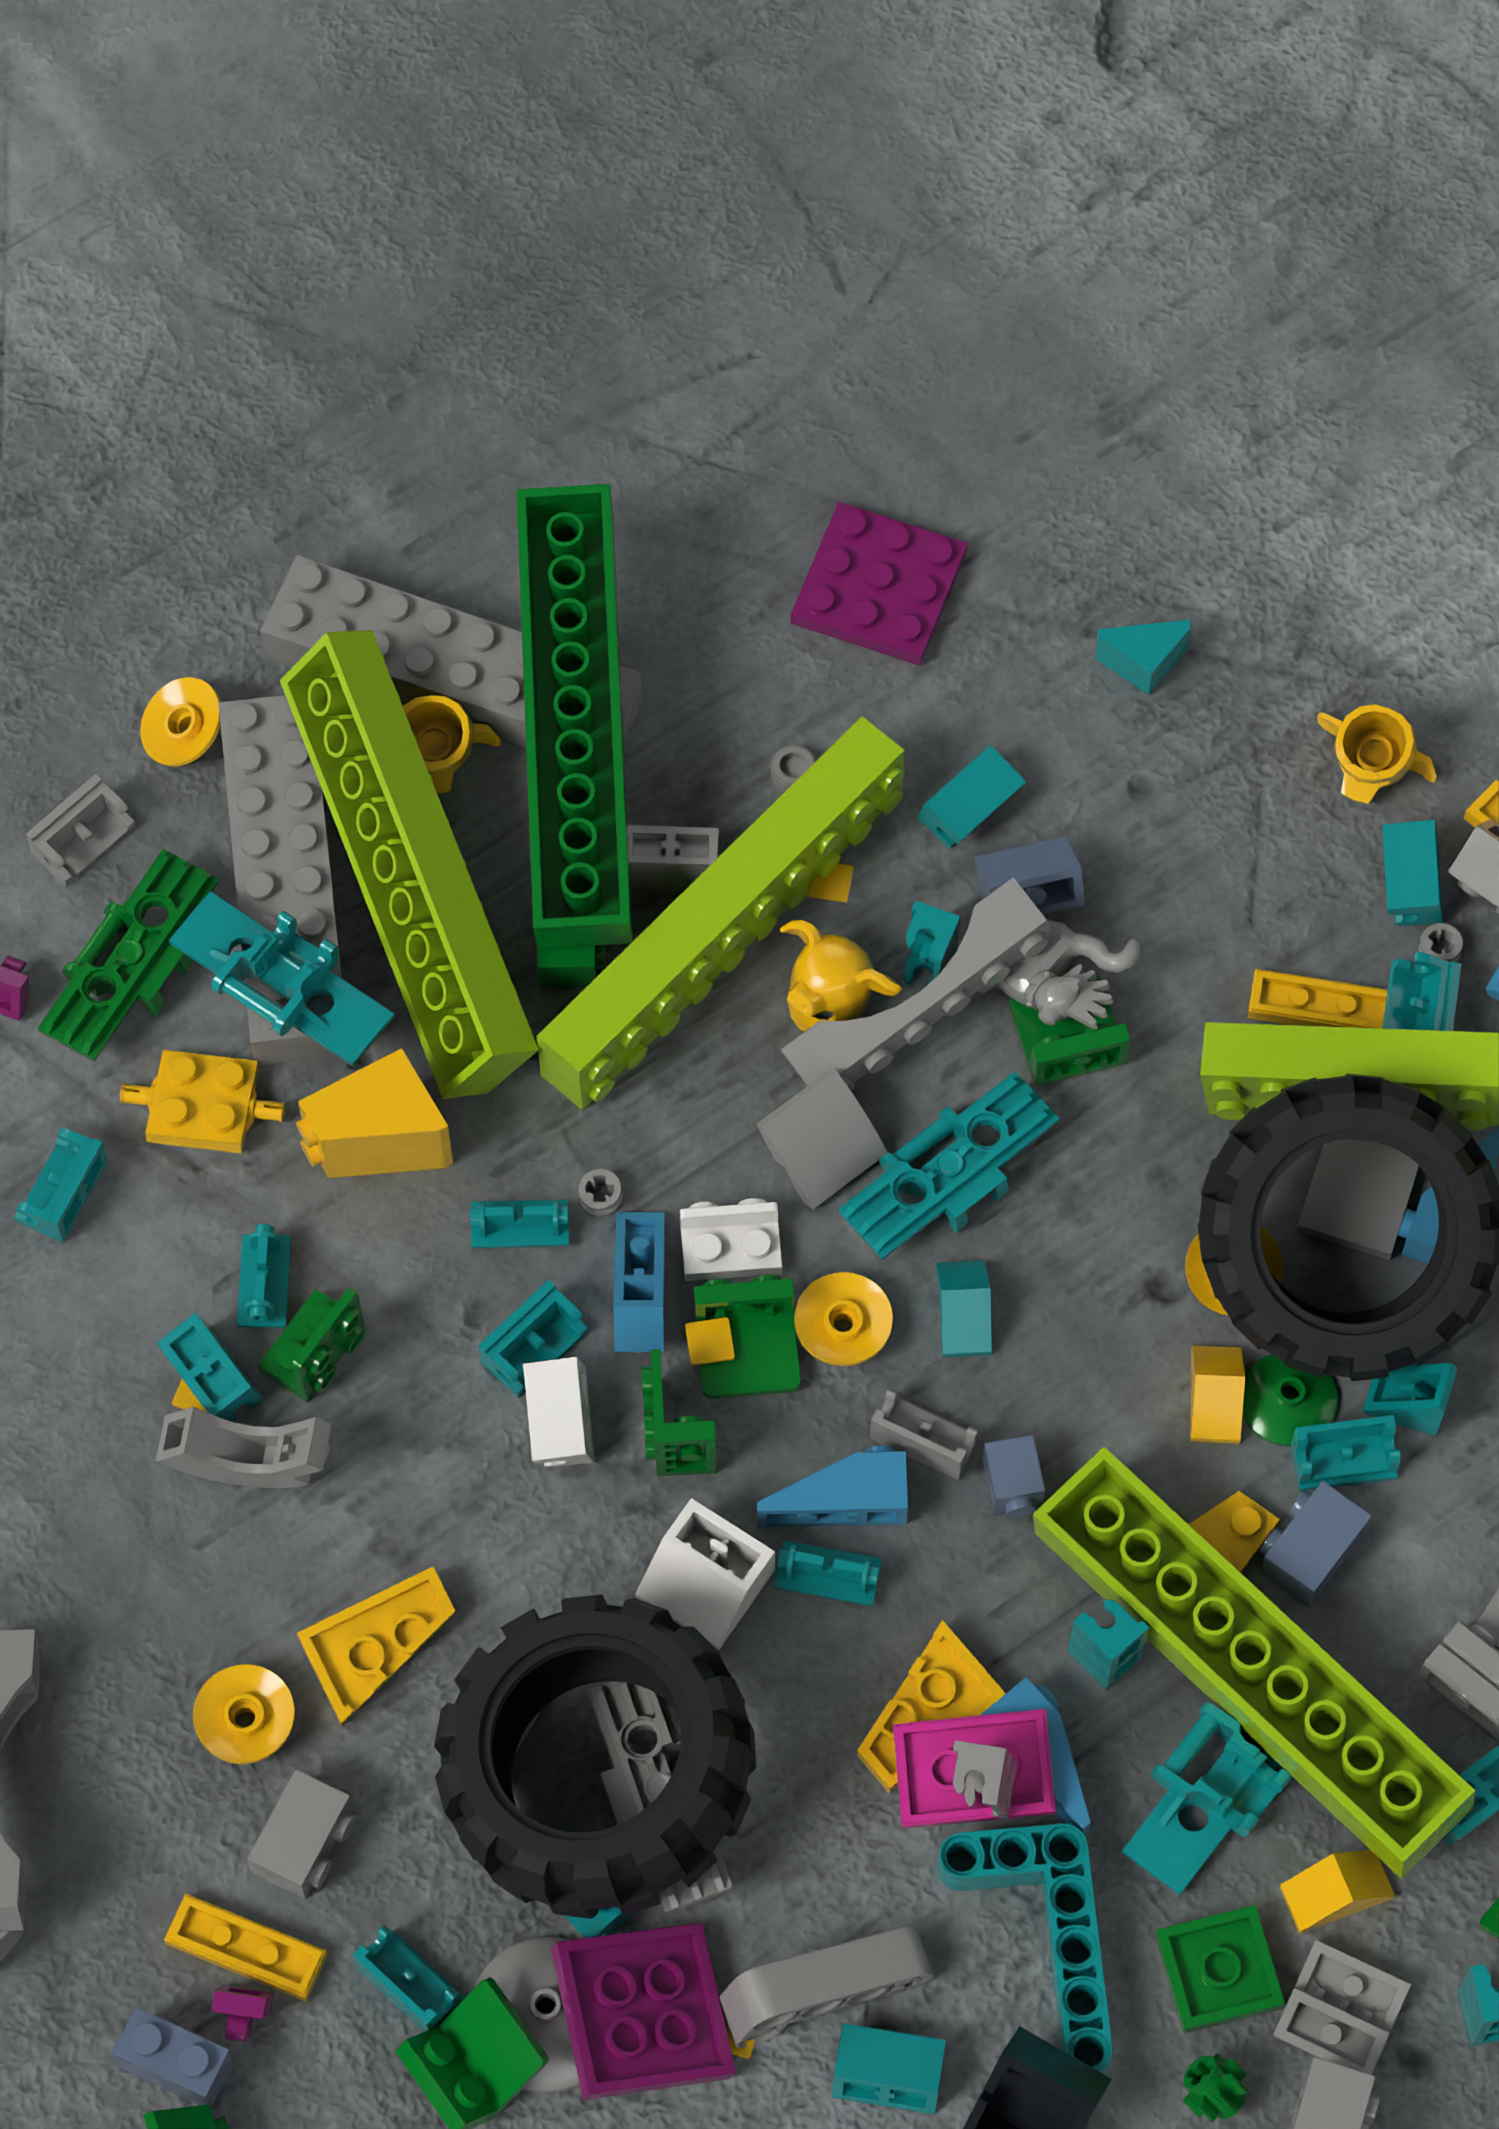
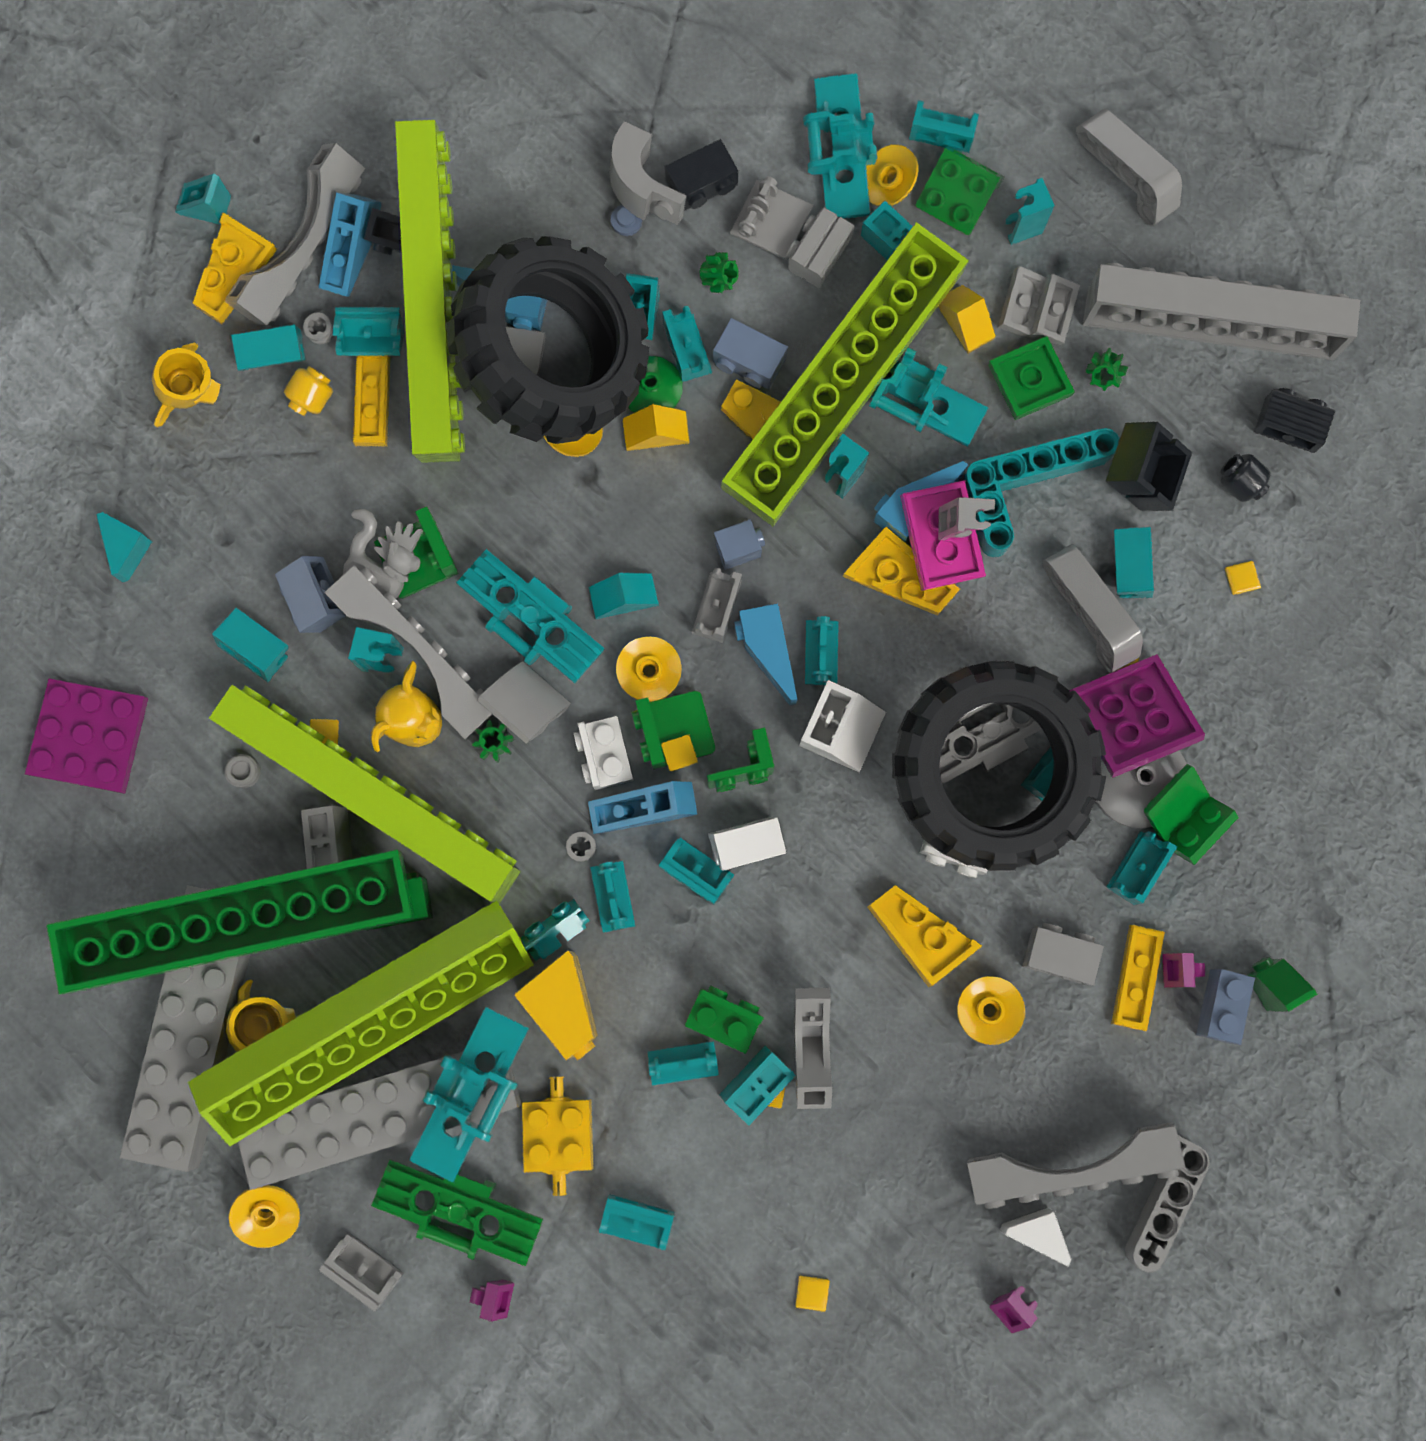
camera: 100 degrees left, 15 degrees up
none -> yellow head [284,366,333,416]
none -> green gear [472,720,515,763]
none -> teal hinge [520,899,590,961]
none -> green gear [700,252,739,293]

